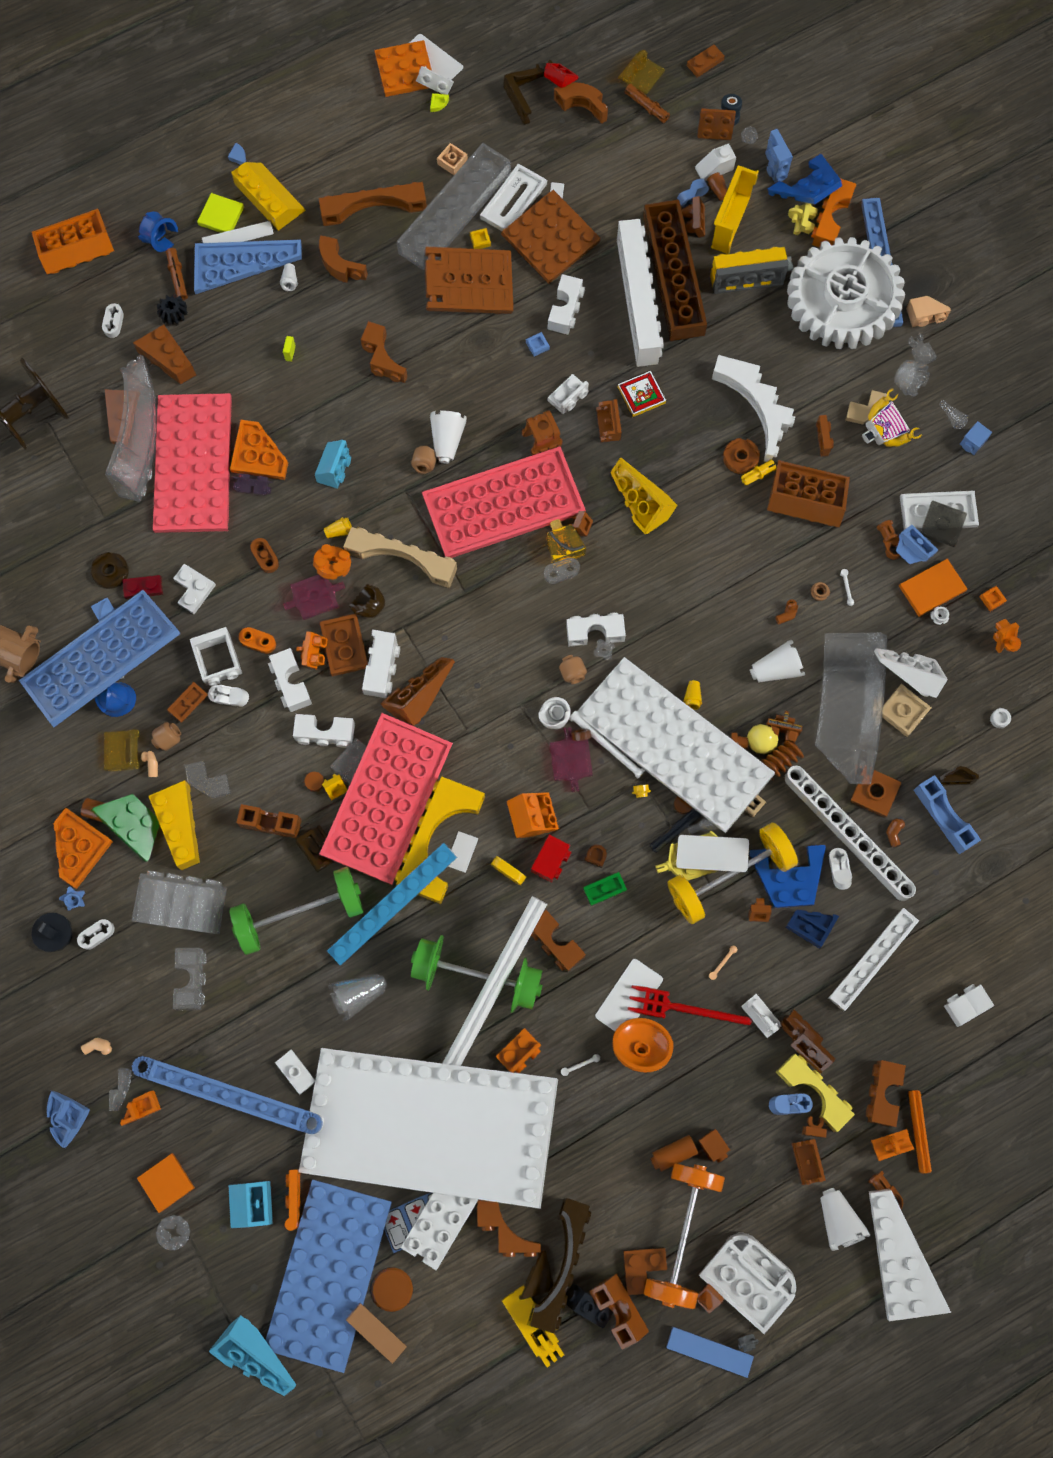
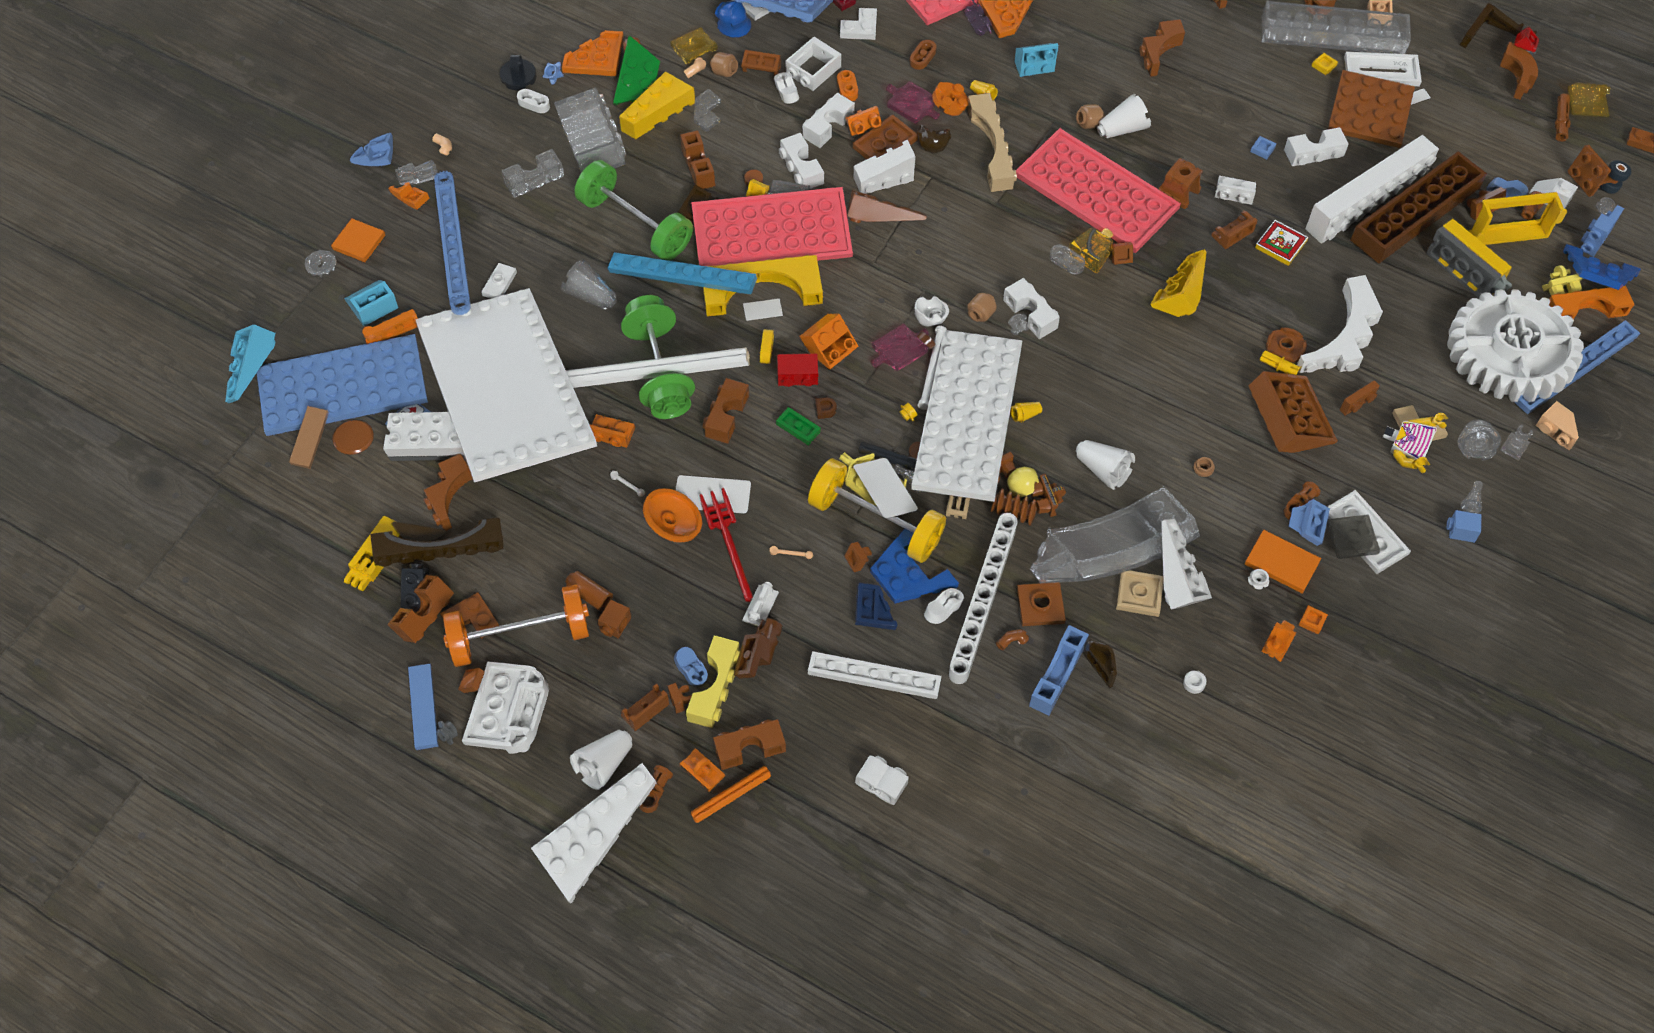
camera: 60 degrees right, 15 degrees down
dark orange door [424,247,513,314] -> none
dark orange arm [775,599,798,625] -> none
white hinge [840,569,854,606] -> none

